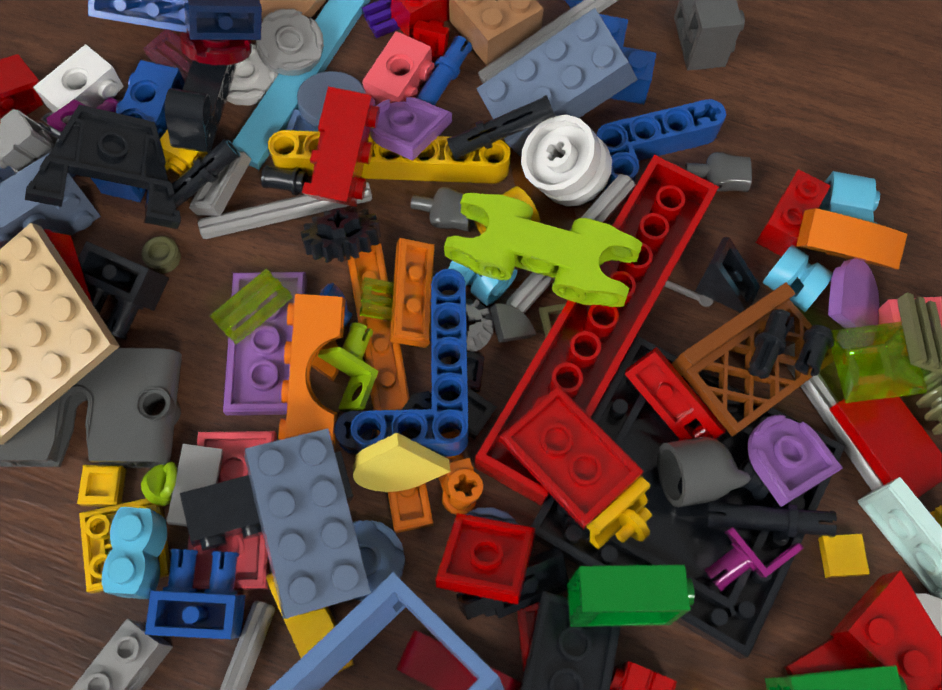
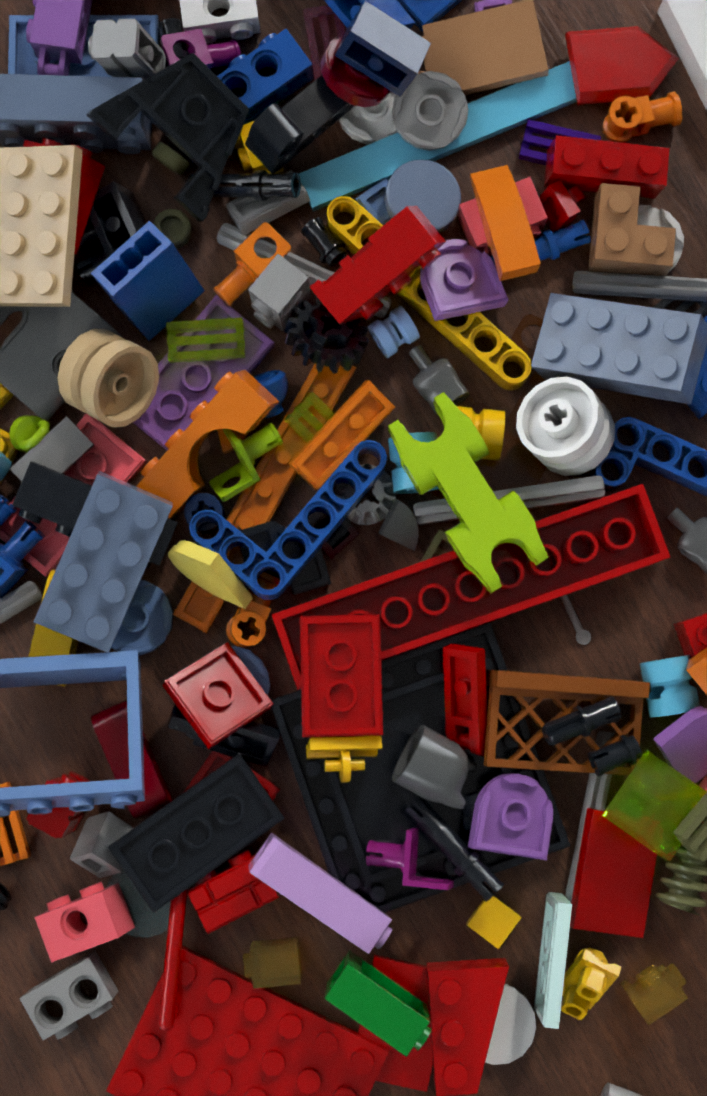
camera: 45 degrees right, 15 degrees up
black pin [447,95,555,160] -> none
green window [567,565,695,627] -> none
black slope [695,237,760,313] -> none
none -> tan wheel [57,329,159,427]
none -> blue brick [91,221,205,341]
none -> olive tile [152,141,190,176]
none -> orange bracket [213,222,291,306]
none -> light grey brick [248,254,311,332]
none -> lavender slope [248,833,392,954]
none -> light blue wheel [368,306,420,358]
none -> orange slope [470,165,541,281]

